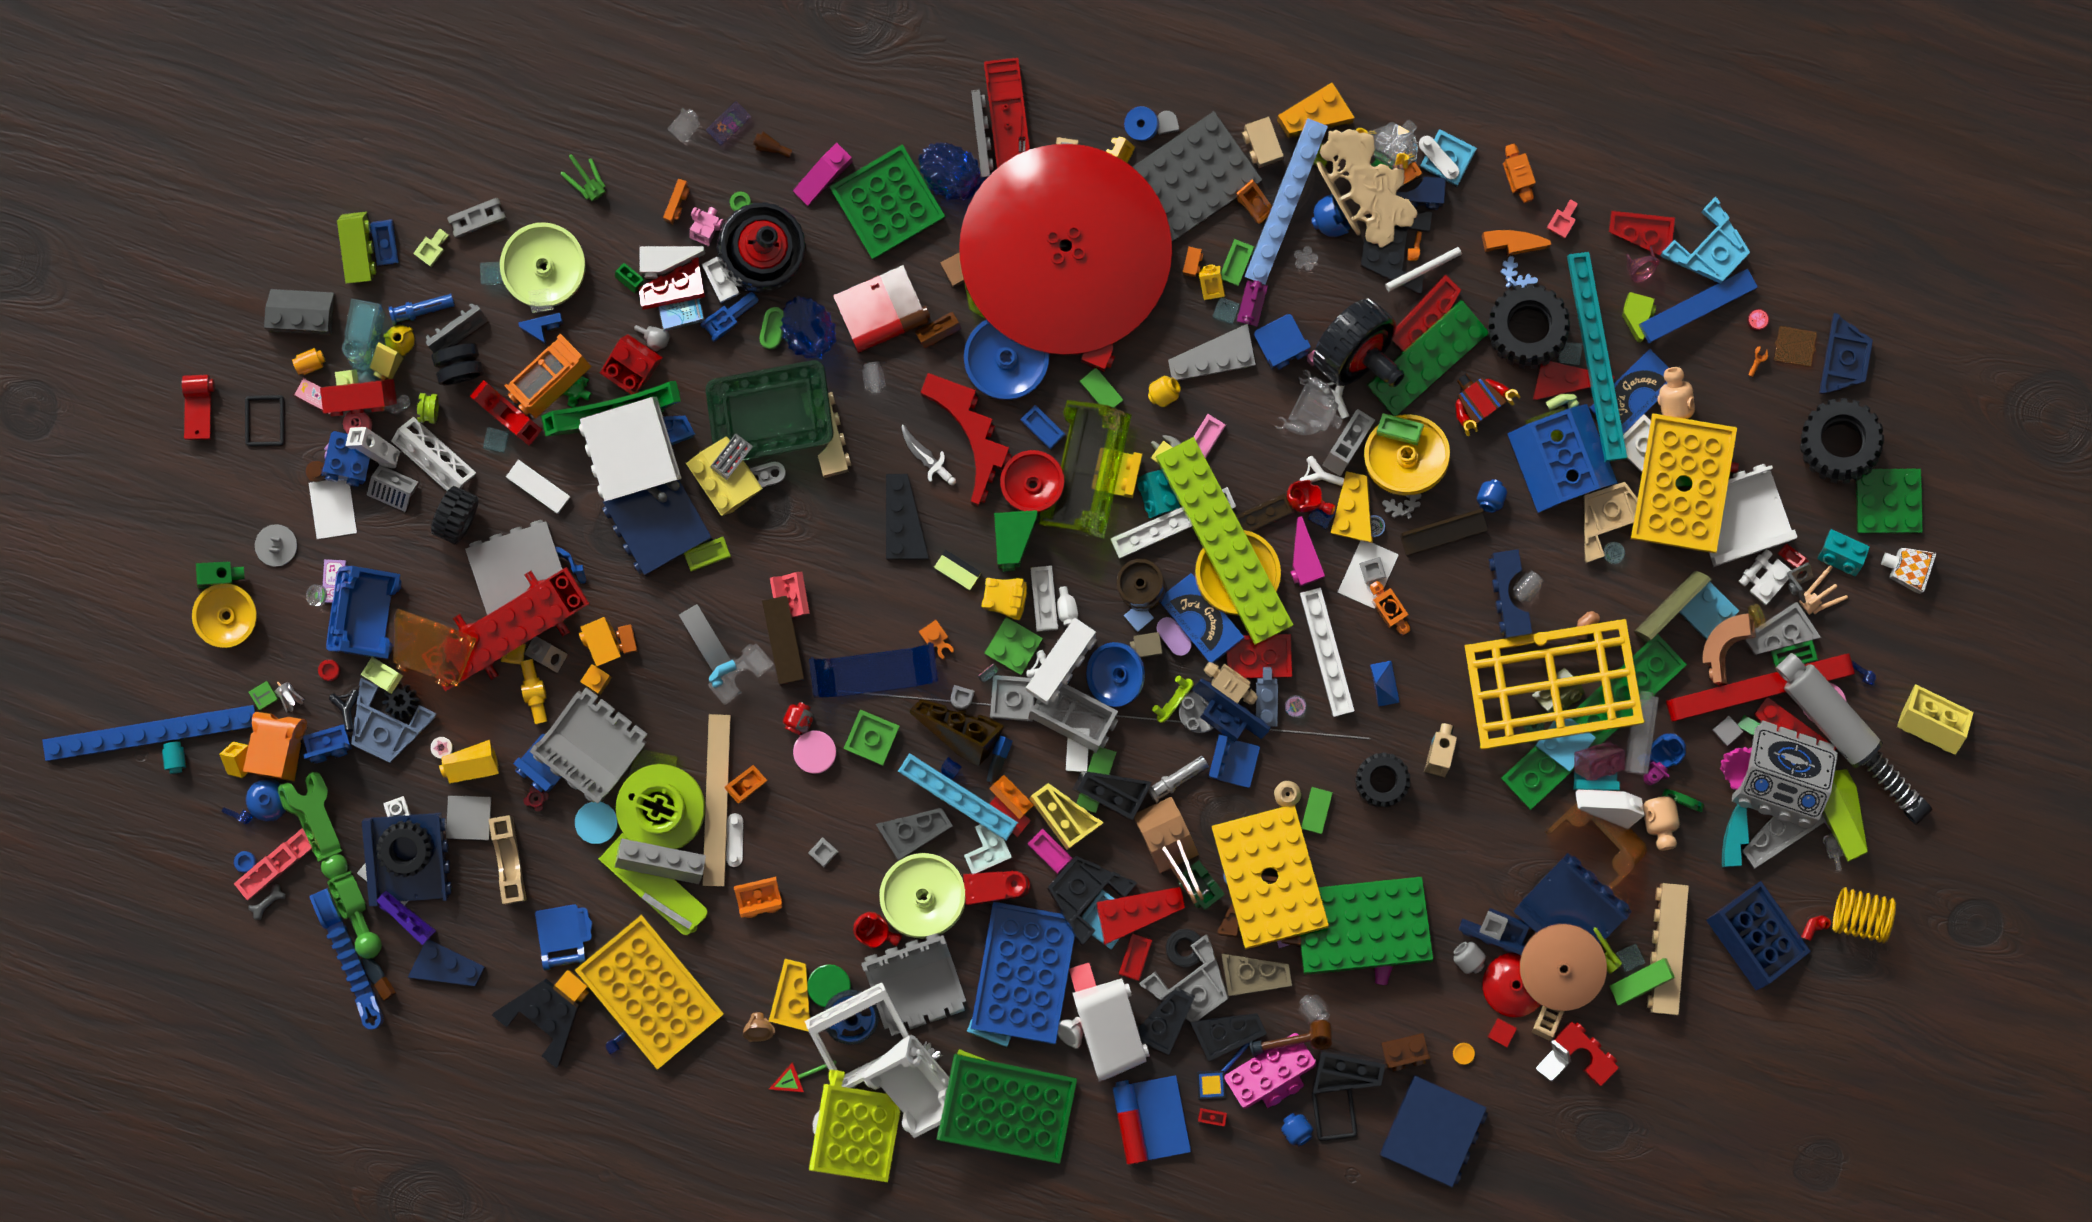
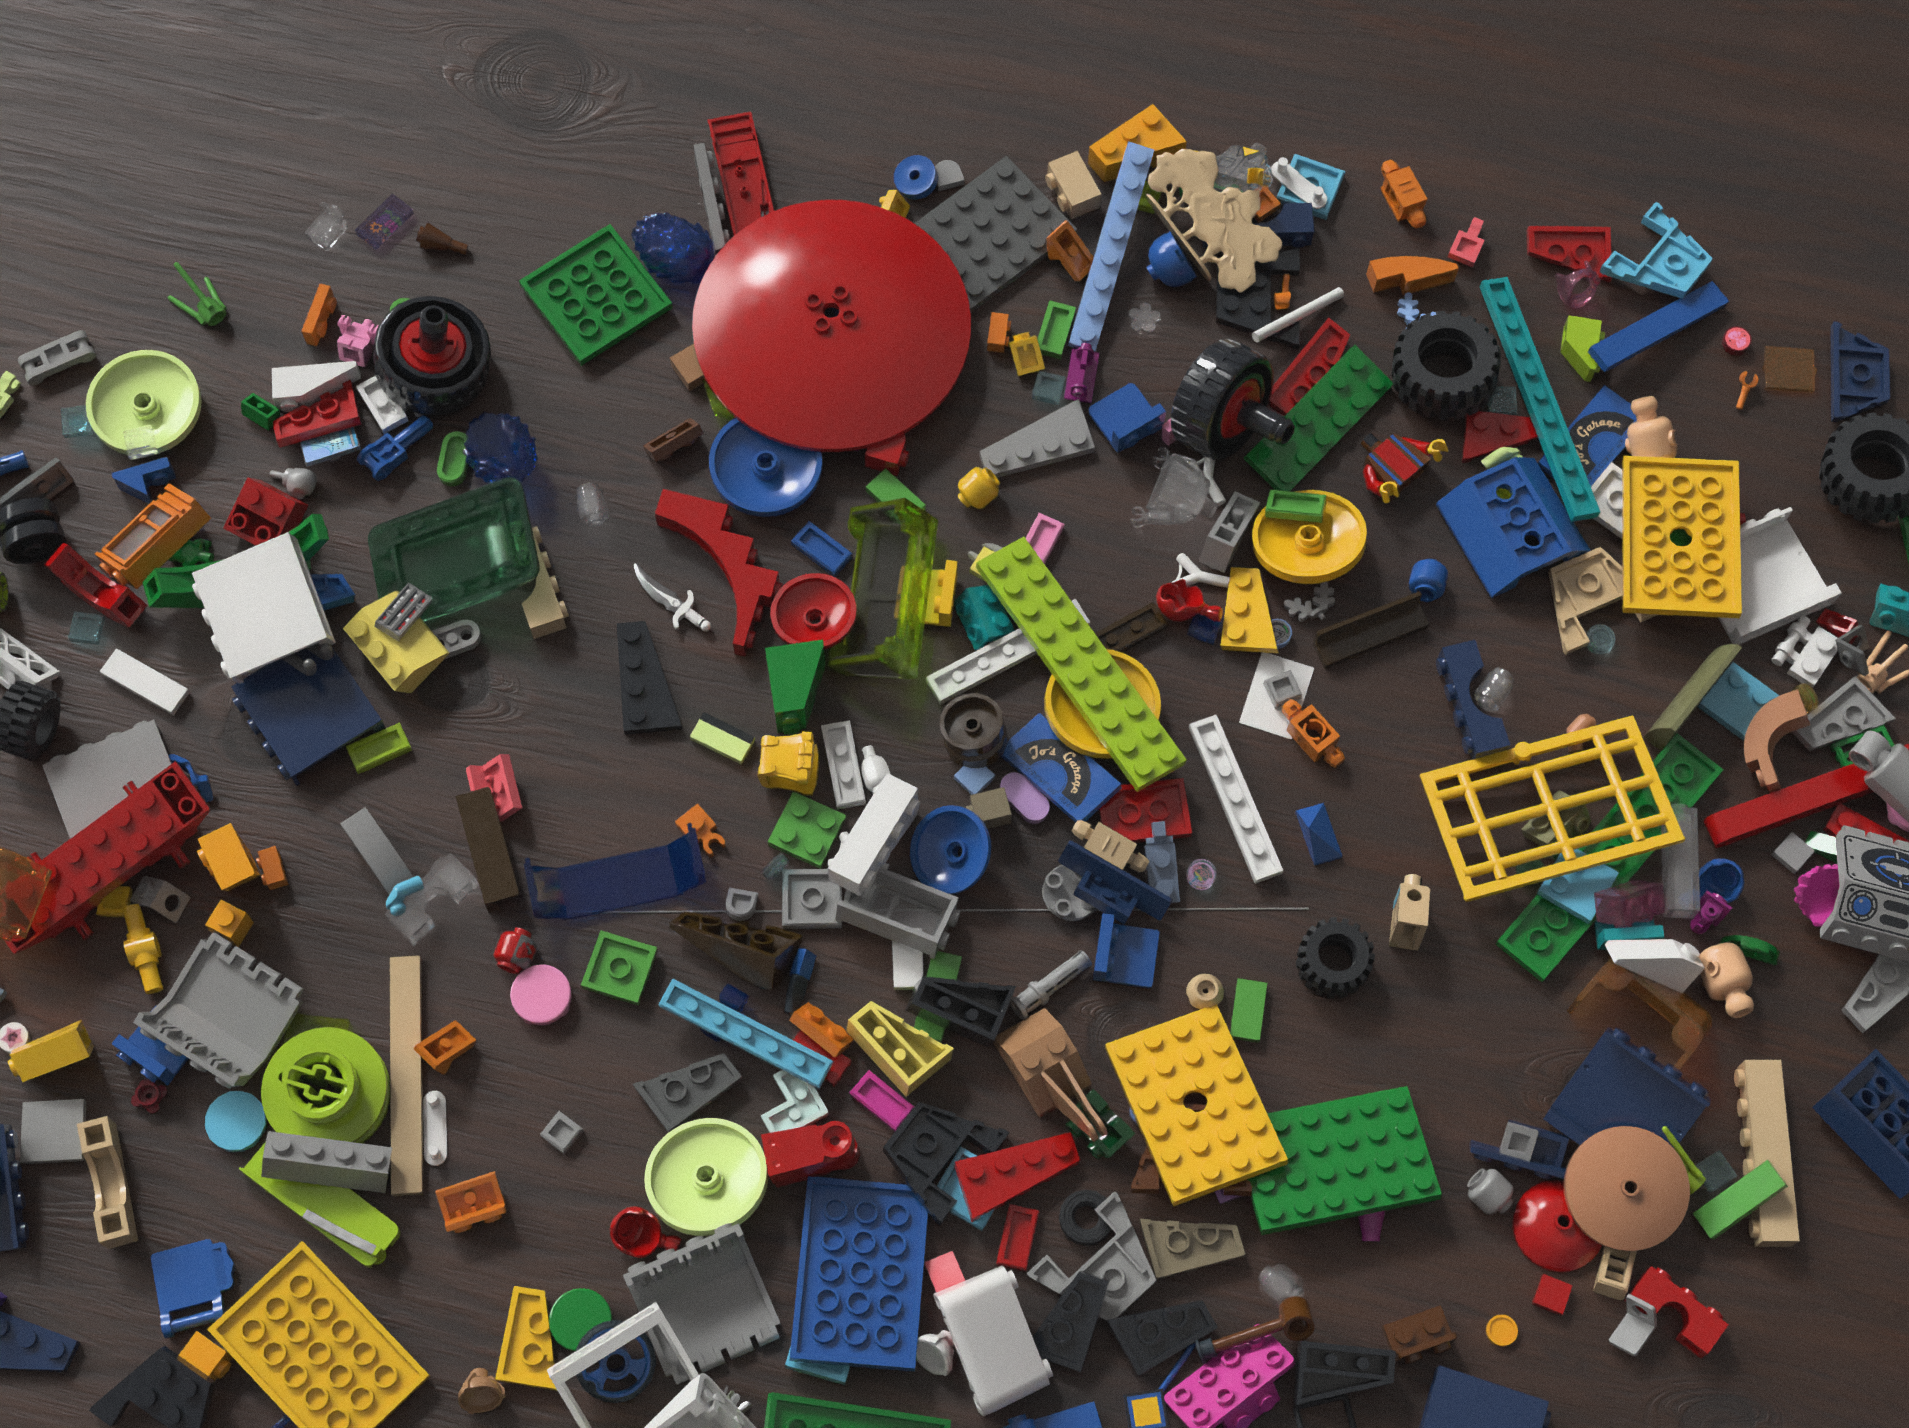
camera: 10 degrees left, 15 degrees down
dark pink slope [793,143,853,206] -> none
door [833,266,930,353] -> none
lime piece [1152,675,1194,723] -> none
dark pink slope [1290,516,1325,587] -> none
teal slope [1722,804,1749,867] -> none

